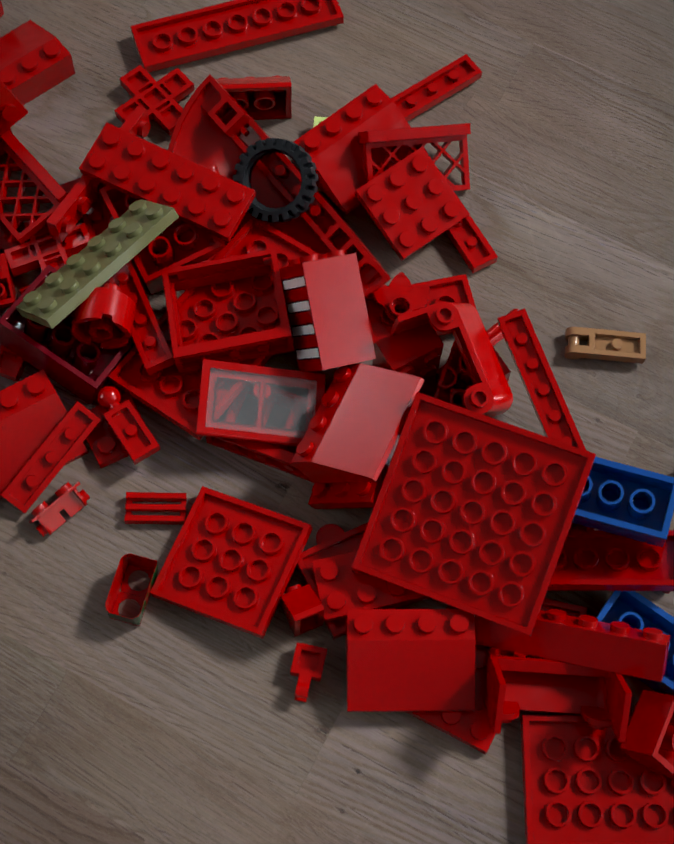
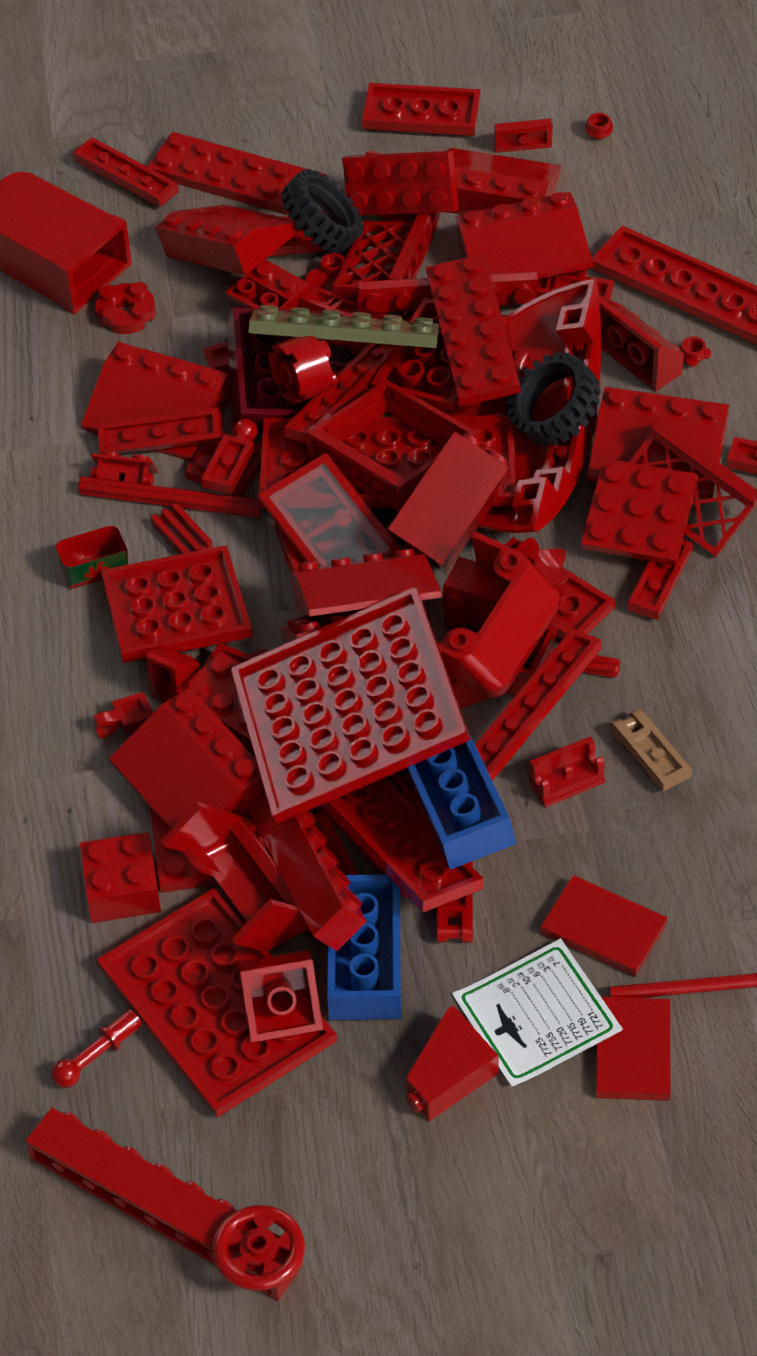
camera: 60 degrees right, 15 degrees down
none -> red axle [78,476,262,518]
none -> red brick [80,832,161,923]
none -> red slope [456,191,593,279]
none -> red hinge [529,736,605,807]
none -> red plate [678,336,711,367]

